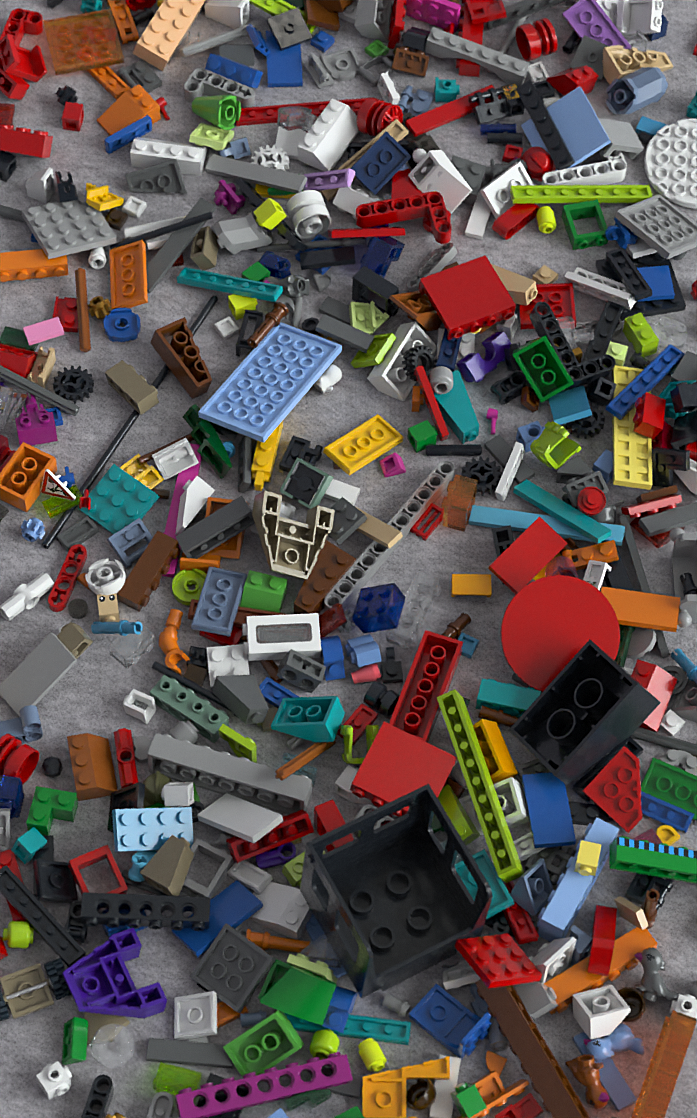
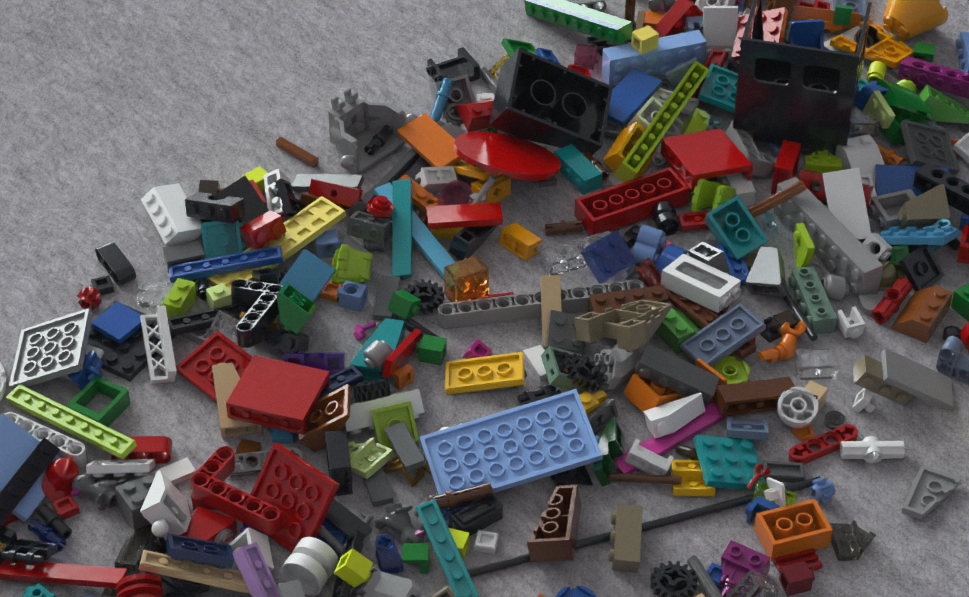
camera: 135 degrees left, 15 degrees down
dark azure pin [91,620,143,636] -> none
white plate [207,644,249,688] -> none
black tile [302,317,319,335] -> none
dark azure tile [458,633,479,659] -> none
black piece [490,372,526,405] -> none
white tile [495,442,525,501] -> none
reddish brown plate [521,386,539,412] -> none
tan plate [532,265,558,284] -> none
neon yellow brick [536,206,557,234] -> none
black plate [606,248,652,301] -> none
yellow tile [655,825,680,846] -> none
none -> green brick [387,289,421,320]
none -> black gear [563,353,605,392]

